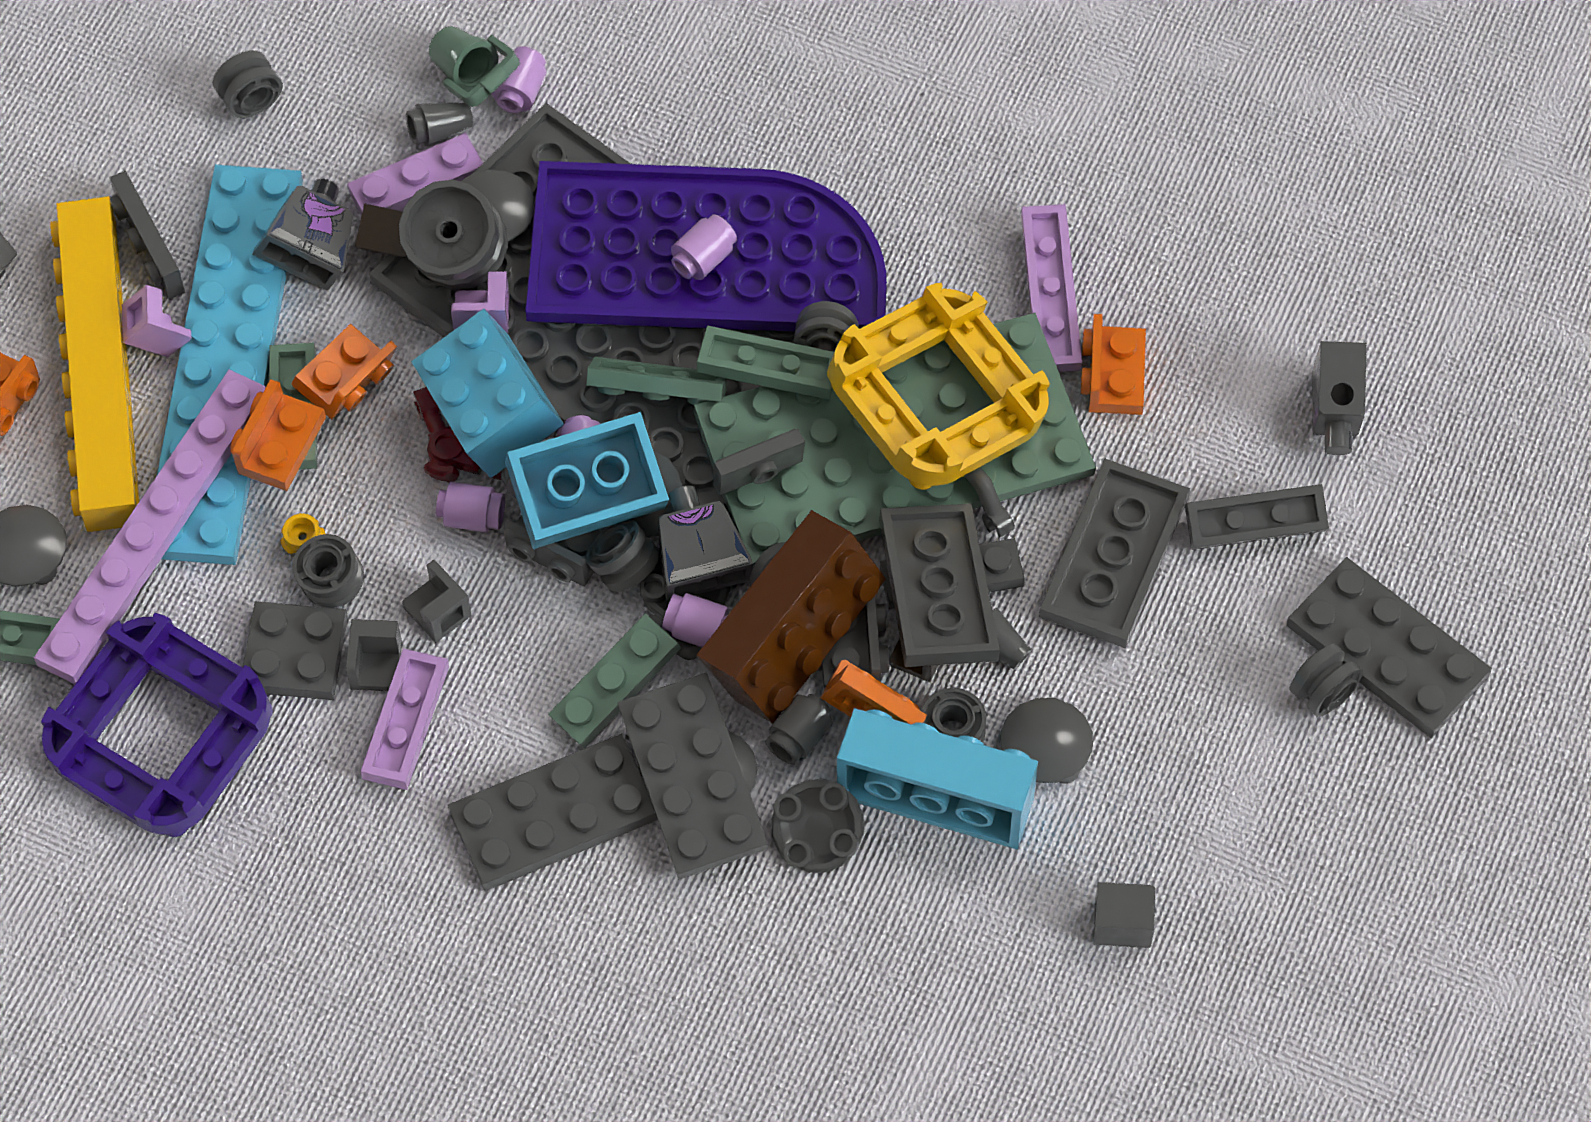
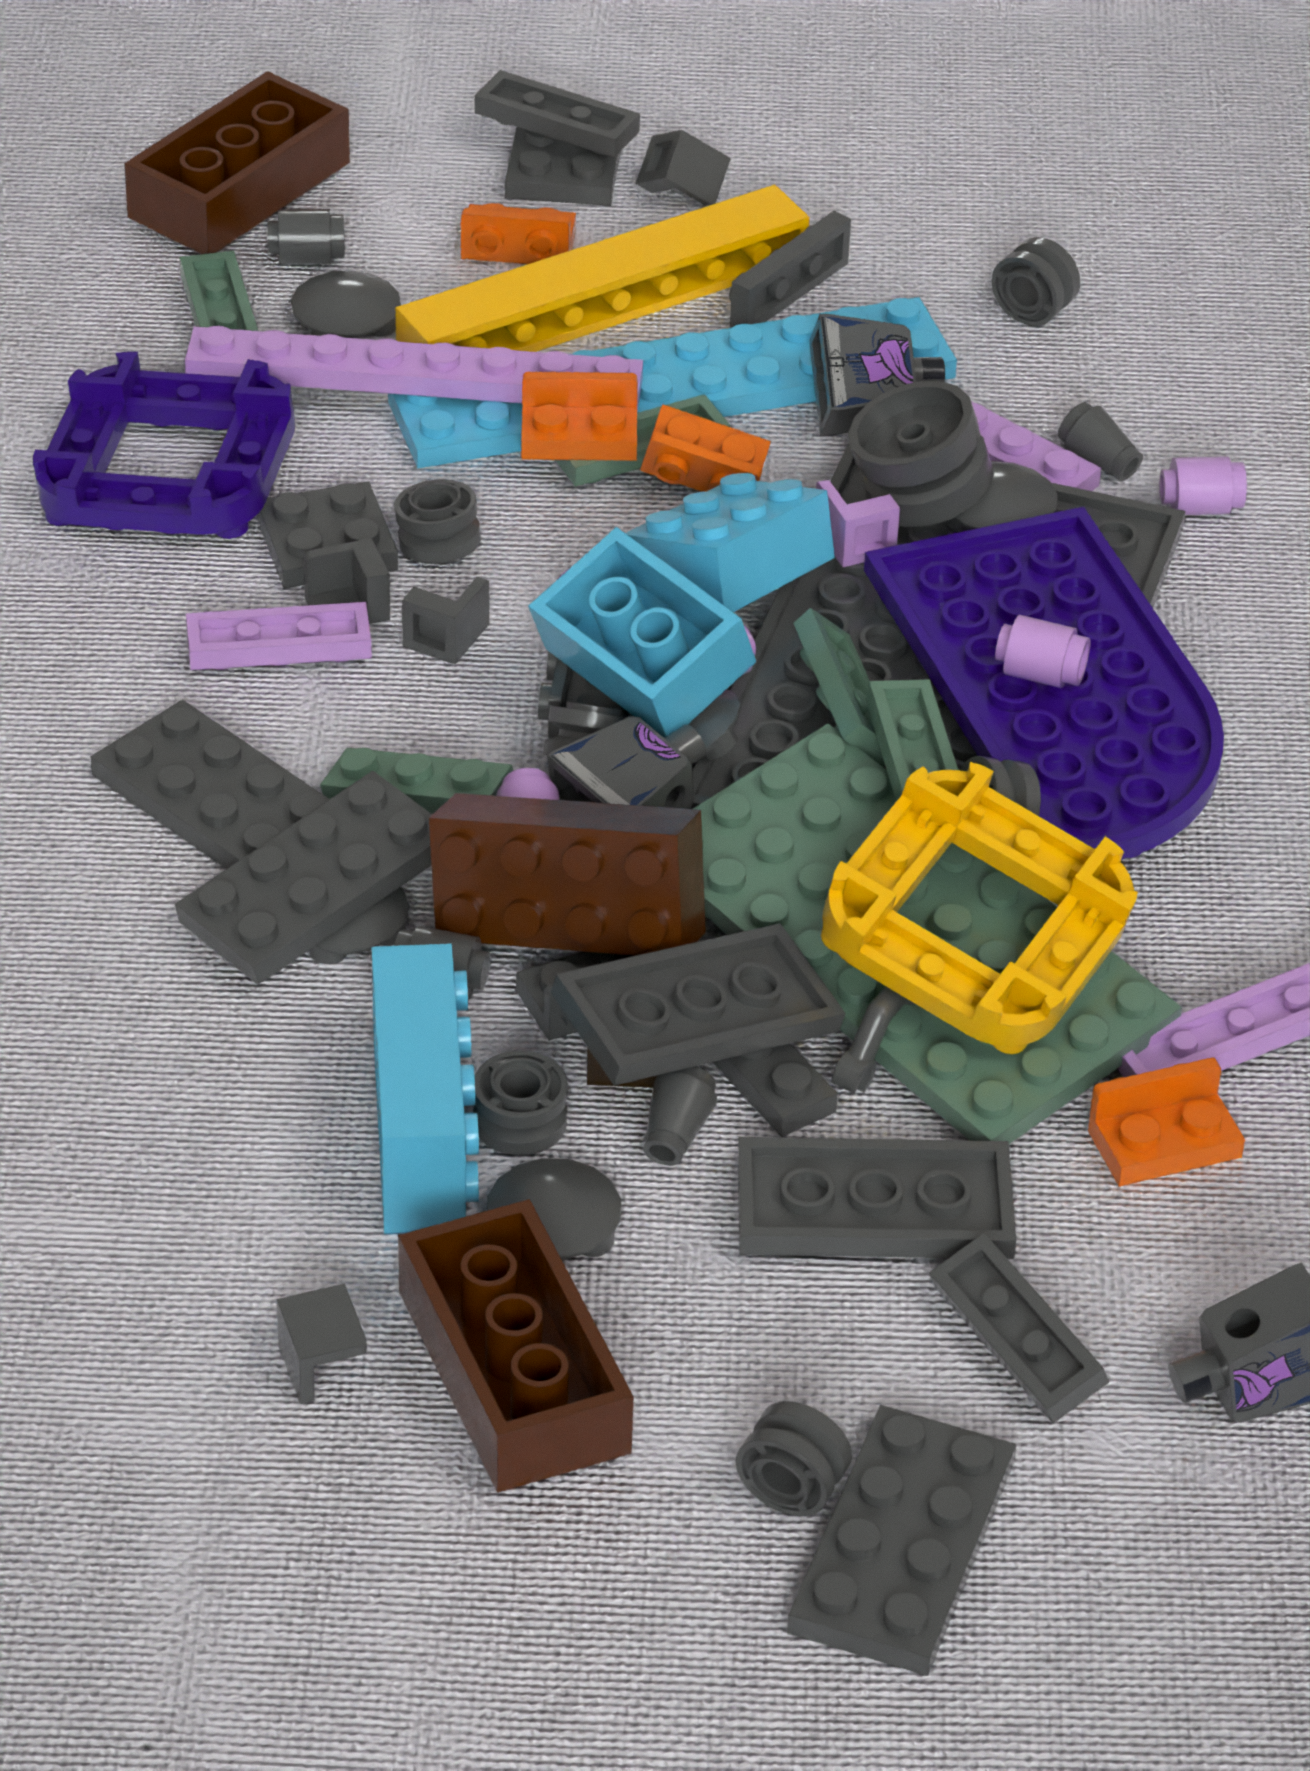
camera: 65 degrees right, 20 degrees down
lavender panel [122,285,191,357] -> none
yellow plate [280,513,325,554] -> none
sand green piece [429,26,520,107] -> none
dark grey plate [713,429,805,495] -> none
dark grey dish [771,779,864,873] -> none
orange bracket [820,660,927,725] -> none
none -> reddish brown brick [398,1199,634,1493]

